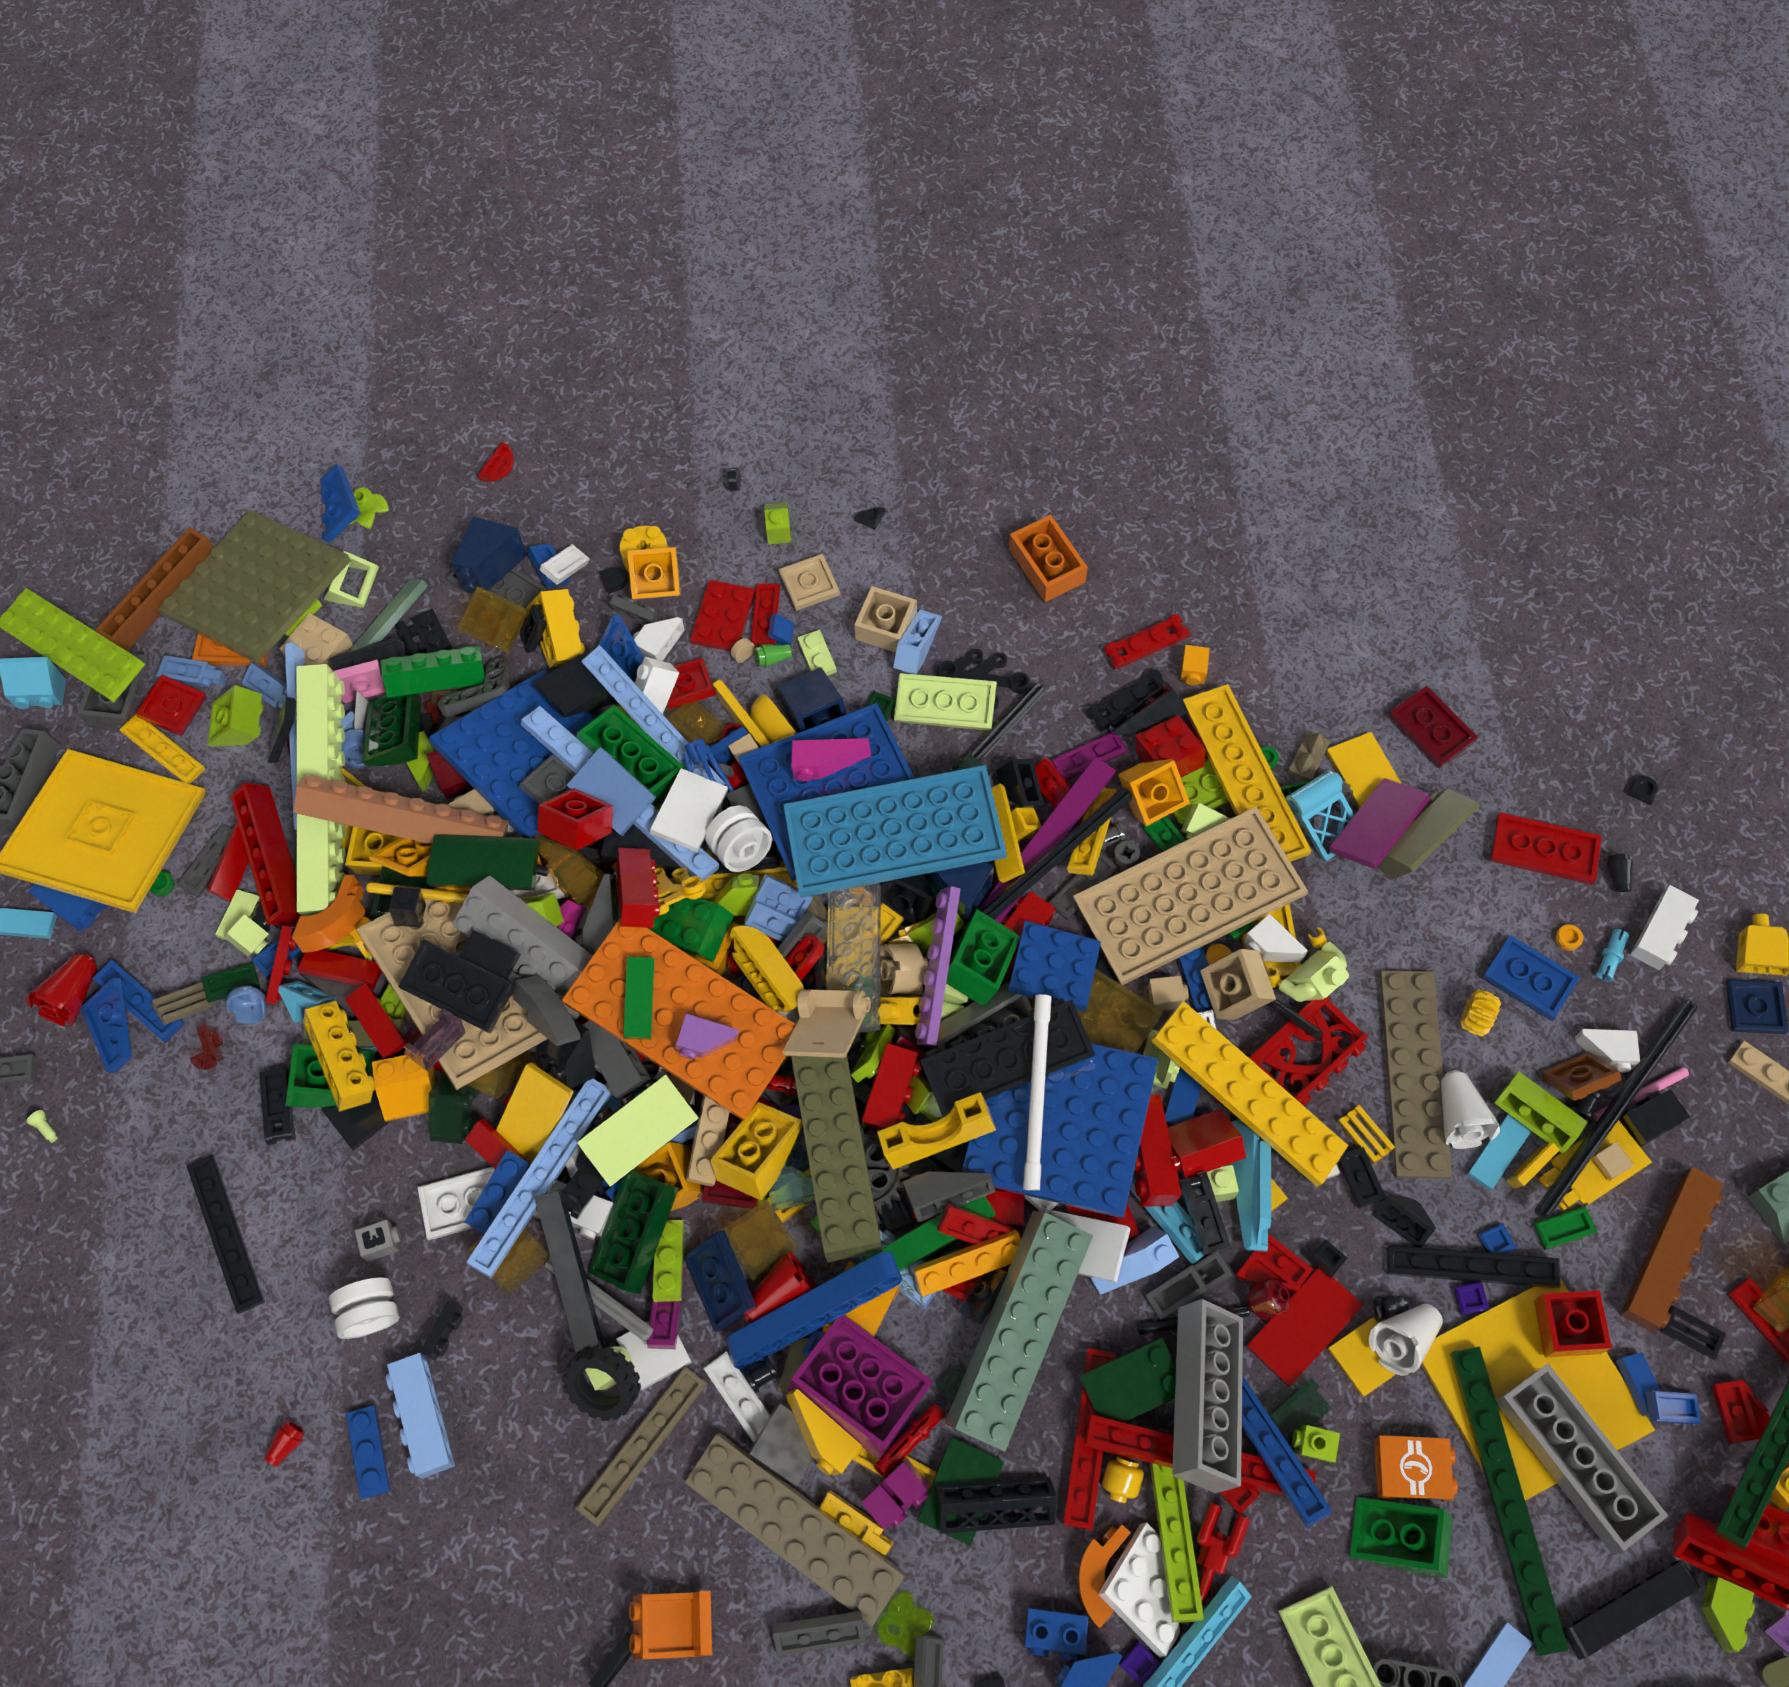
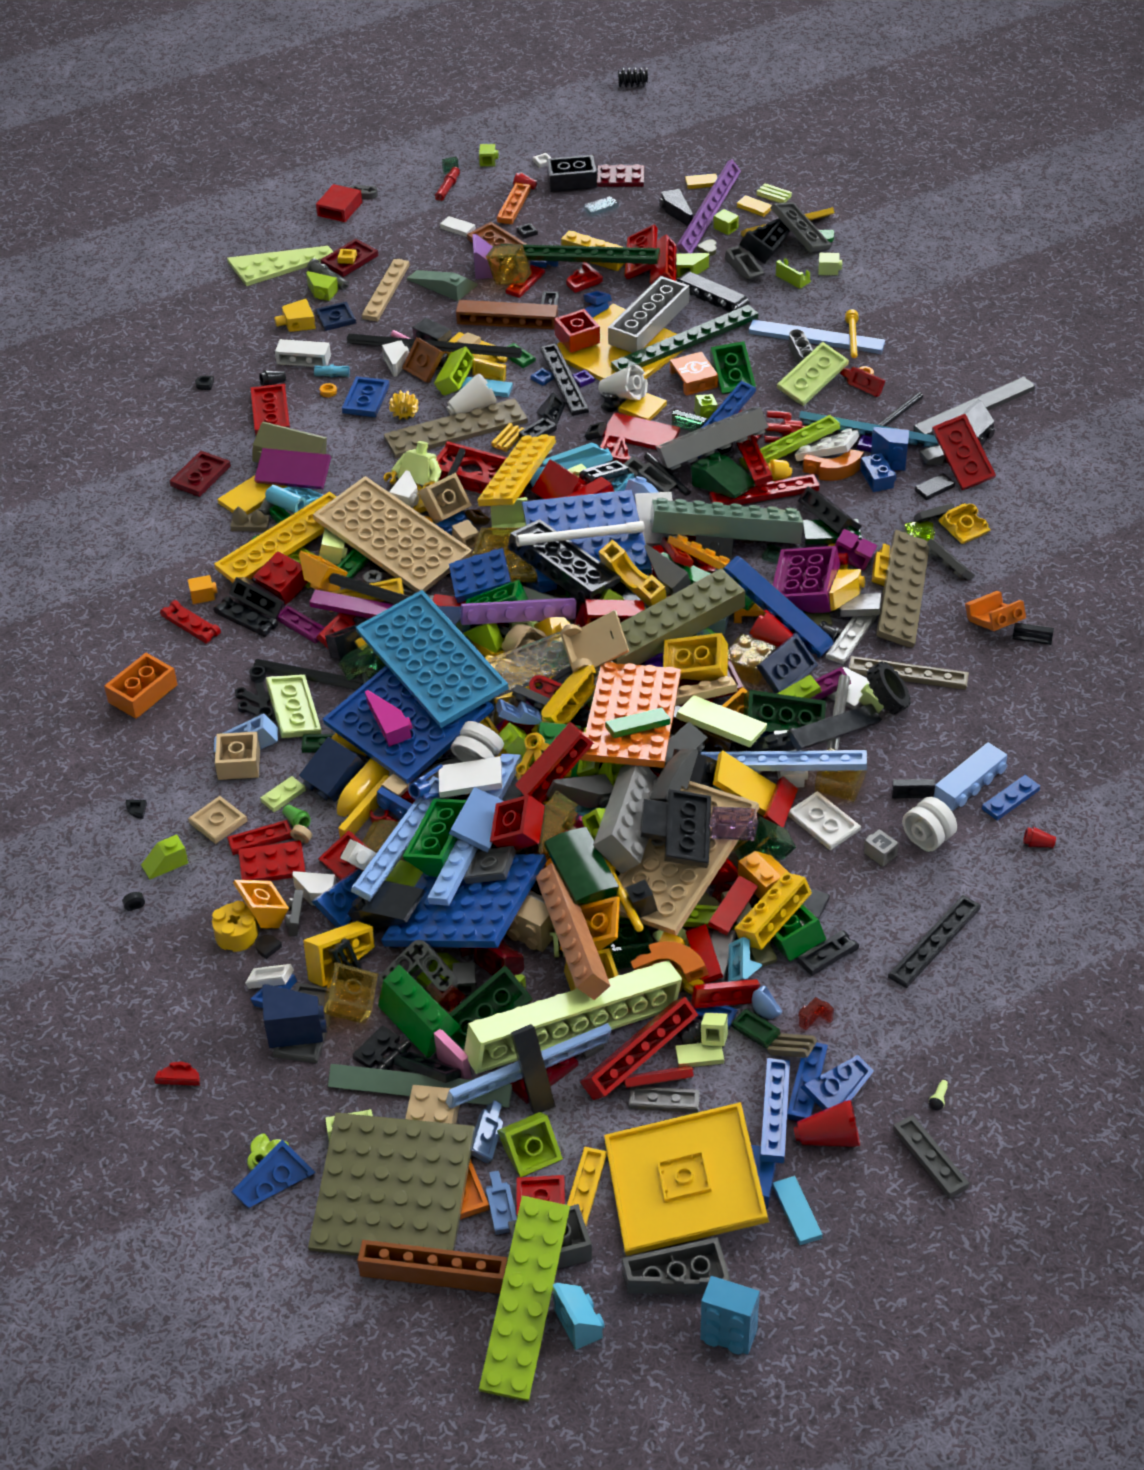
camera: 115 degrees left, 20 degrees down
blue plate [465,1150,532,1235] -> none
medium lavender slope [675,1014,739,1060] -> none
blue tile [768,613,795,645] -> none
dark red head [1247,1279,1290,1319] -> none
none -> plate [760,1058,790,1163]

